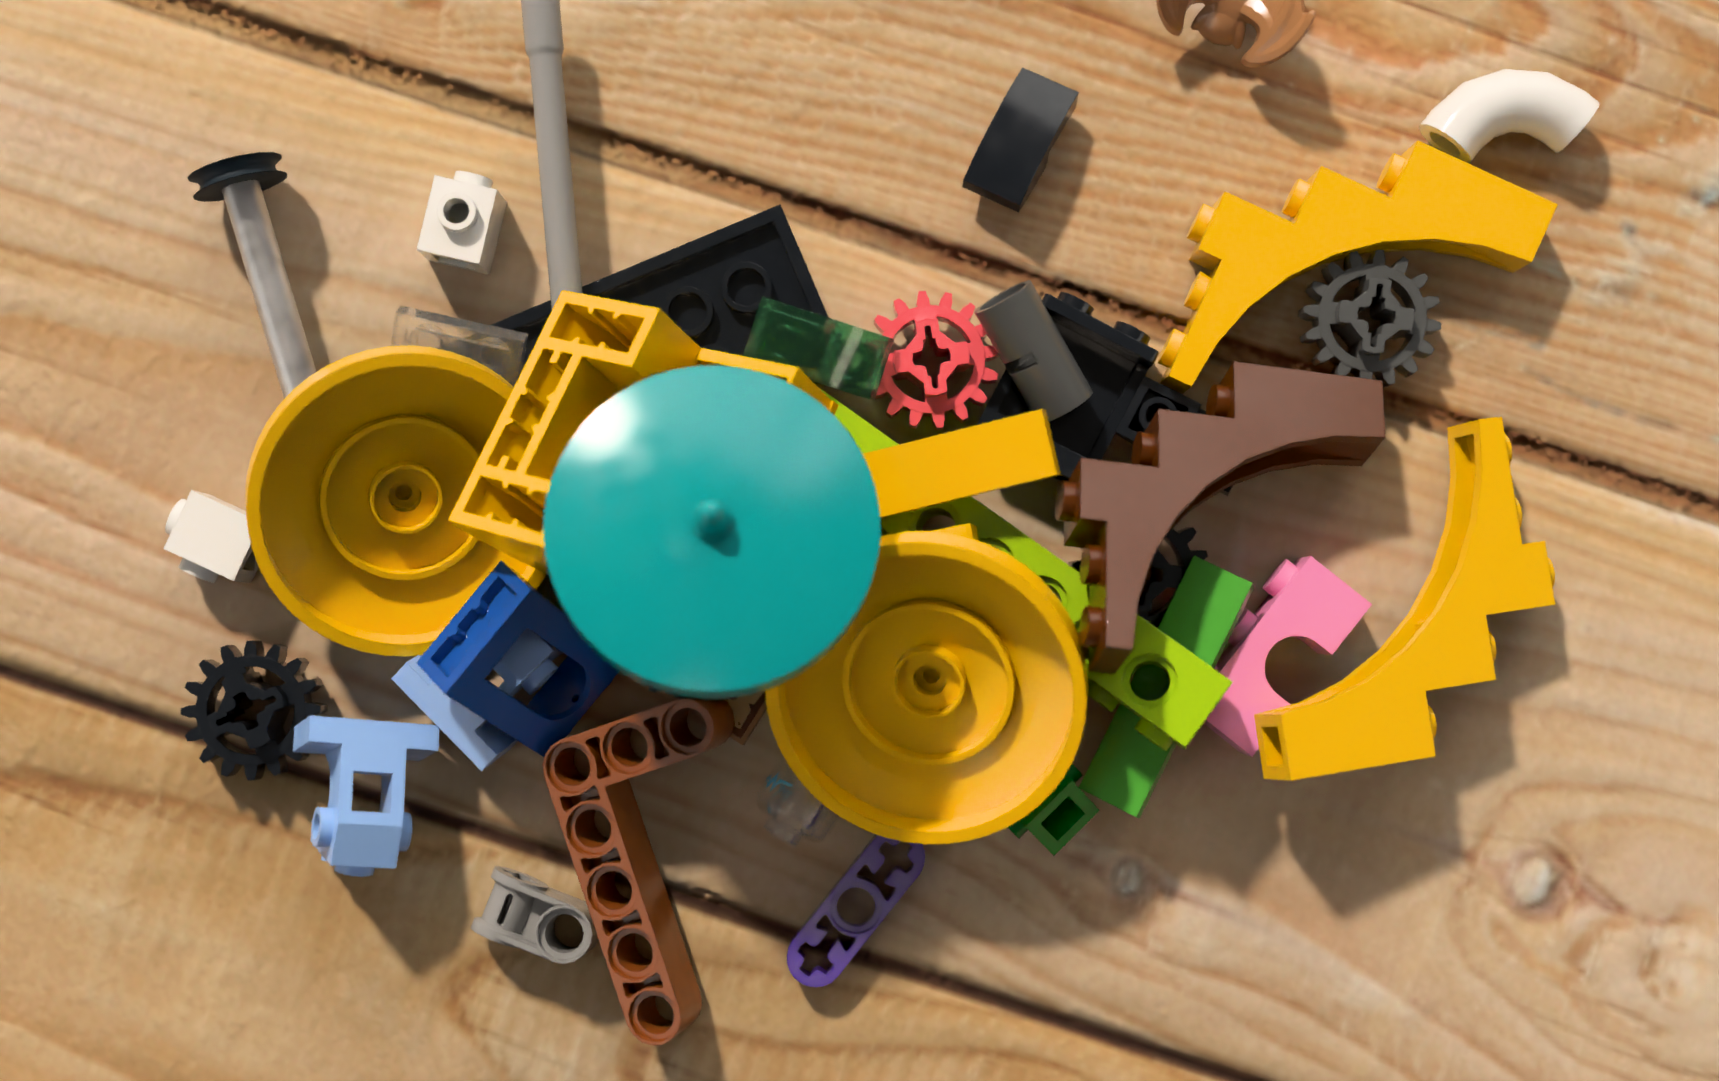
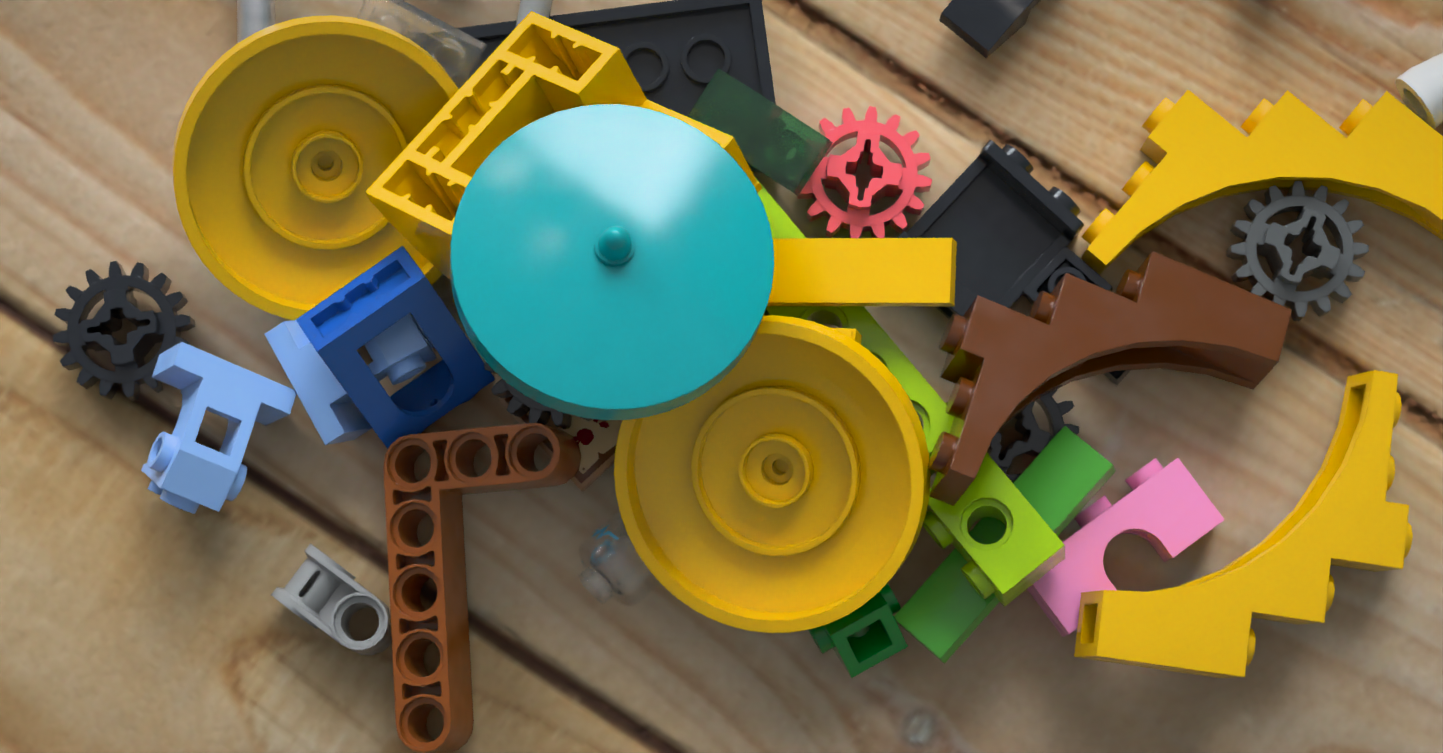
camera: 20 degrees right, 5 degrees down
white brick [163,490,258,583] -> none
beam [787,834,925,987] -> none
dark grey pin [974,280,1093,421] -> none

